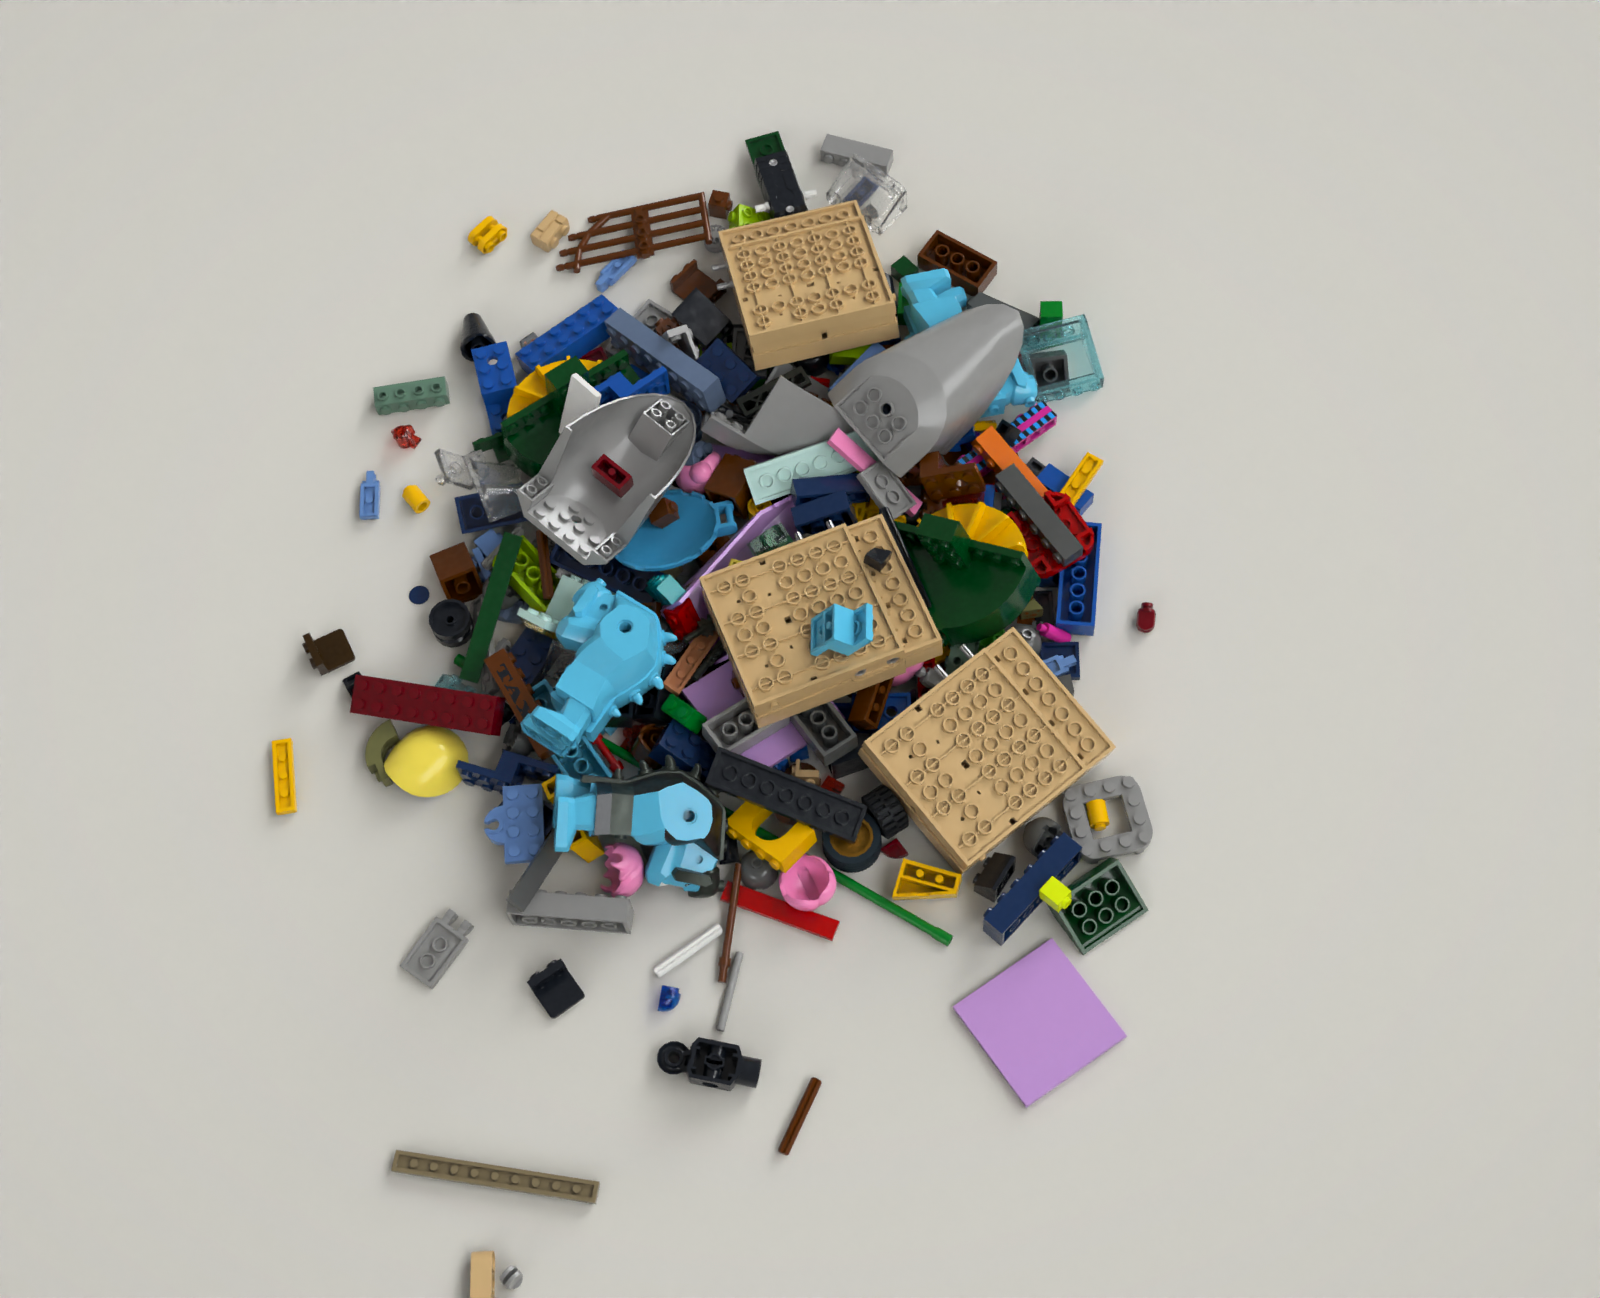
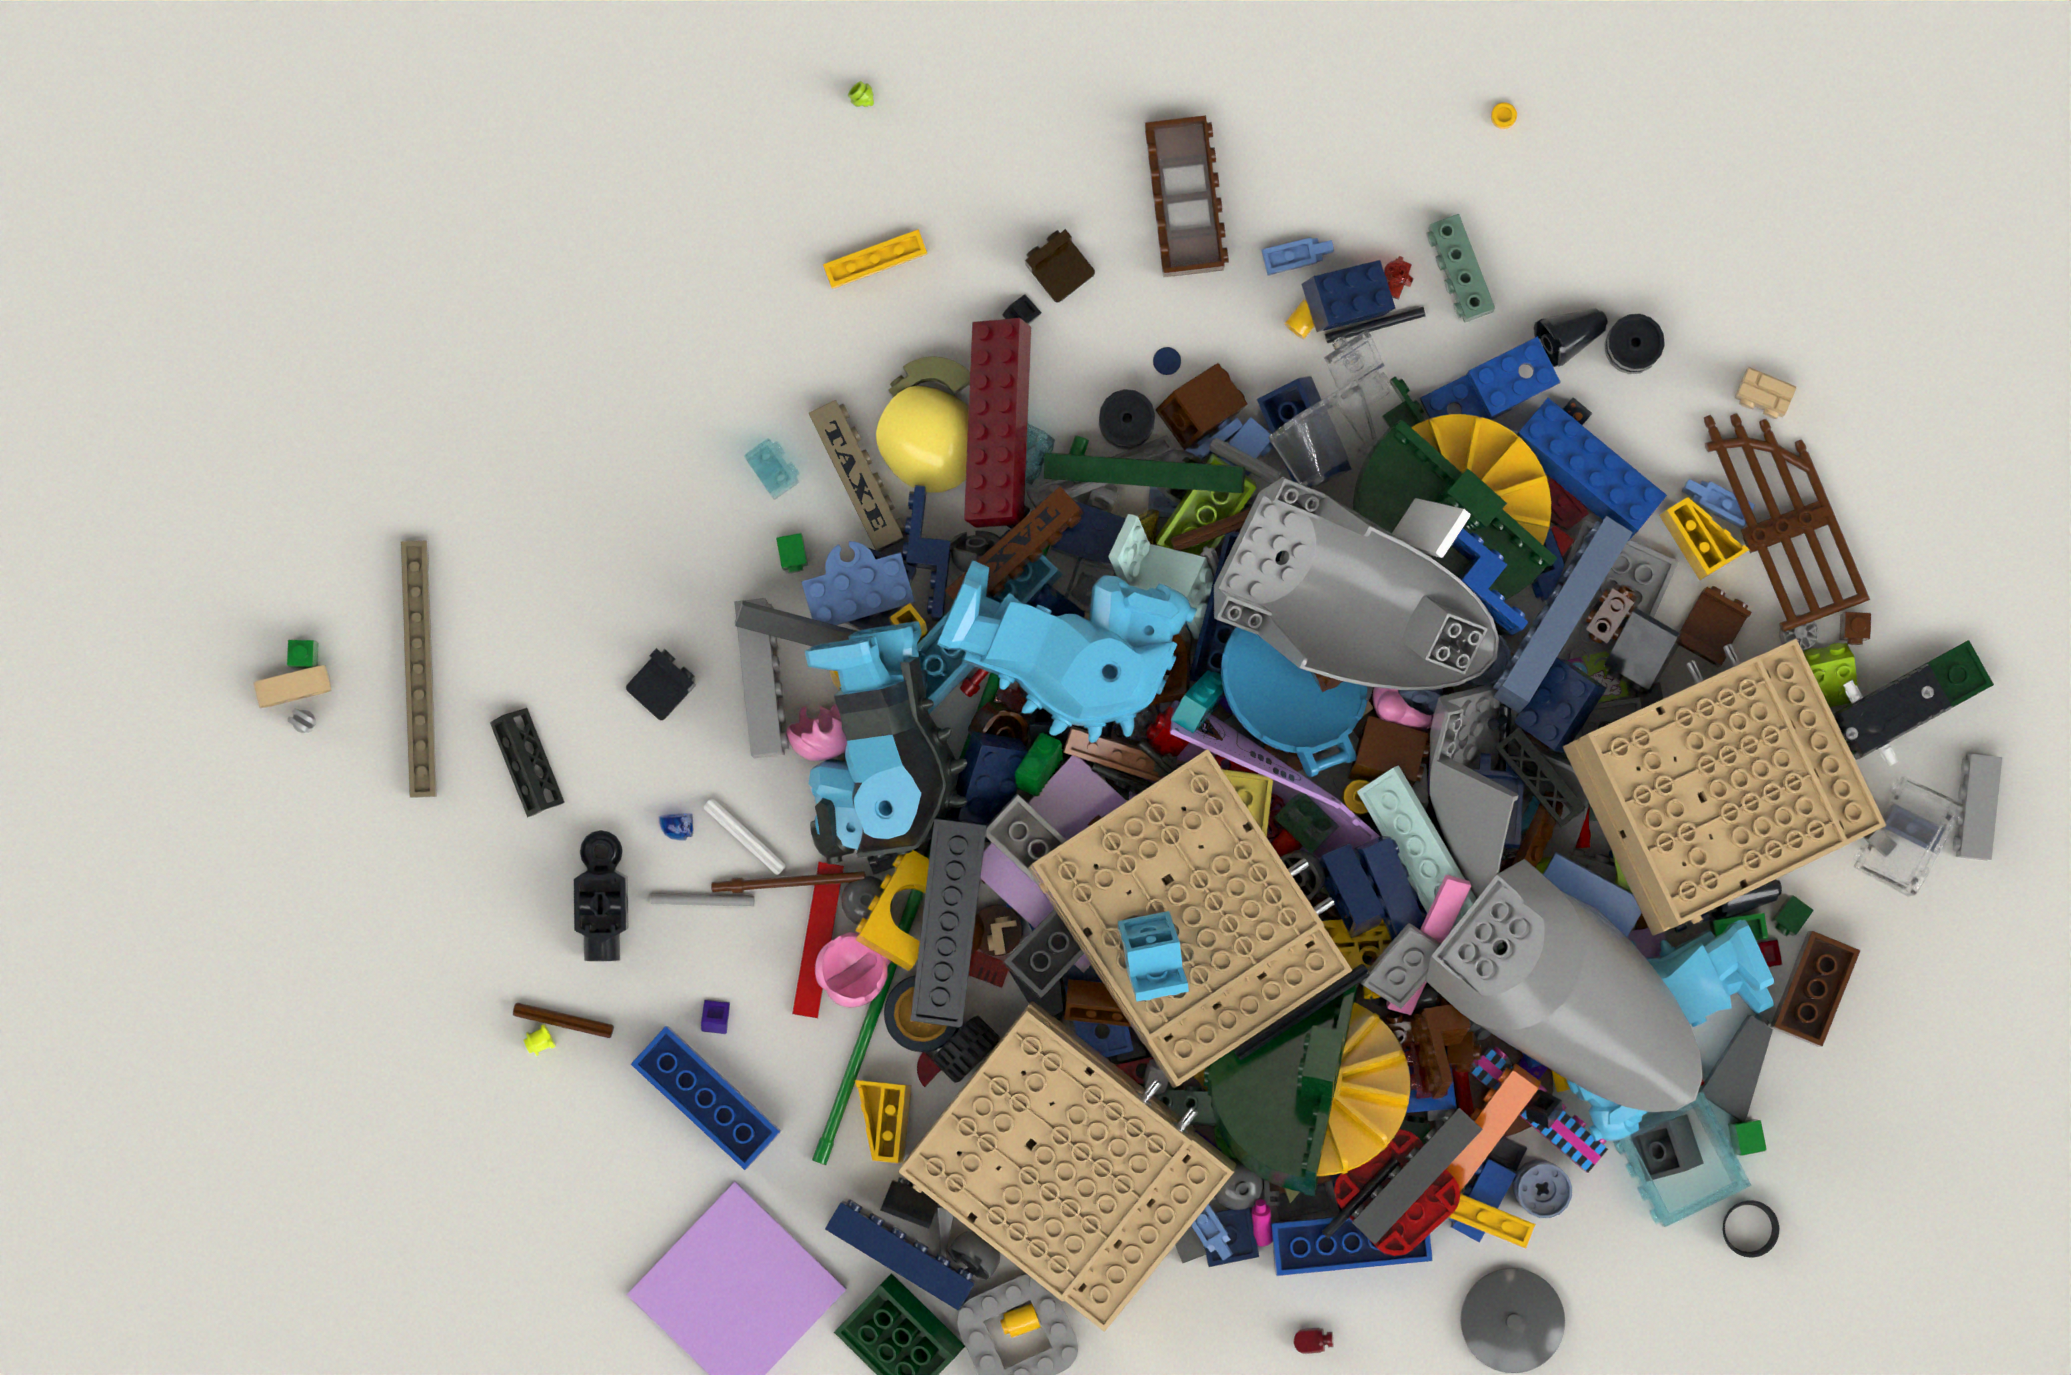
camera: 75 degrees right, 20 degrees up
light grey tile [400,909,474,990] -> none
yellow brick [468,216,507,254] -> none
dark red brick [591,454,634,498] -> none
light grey bracket [661,324,700,361] -> none
black slope [864,548,892,572] -> none
neon yellow brick [1039,876,1072,913] -> none
none -> green brick [287,640,318,668]
none -> pearl dark grey fence [490,708,565,818]
none -> neon yellow brick [523,1024,556,1056]
none -> blue brick [631,1026,781,1170]
none -> dark purple slope [701,1000,730,1034]
none -> clear light blue brick [743,438,800,500]
none -> green brick [776,533,808,573]
none -> dark tan brick [809,400,905,552]
none -> lime plate [848,81,874,107]
none -> light grey piece [937,1205,954,1257]
none -> clear window [1145,115,1229,277]
none -> dark blue brick [1301,260,1395,332]
none -> black bar [1321,1156,1400,1239]
none -> black bar [1325,307,1426,344]
none -> dark grey dish [1460,1268,1565,1373]
none -> yellow tile [1491,102,1517,129]
none -> sand blue wheel [1513,1160,1572,1218]
none -> black wheel [1604,314,1665,374]
none -> yellow wedge [1659,497,1750,580]
none -> black tyre [1722,1200,1780,1258]

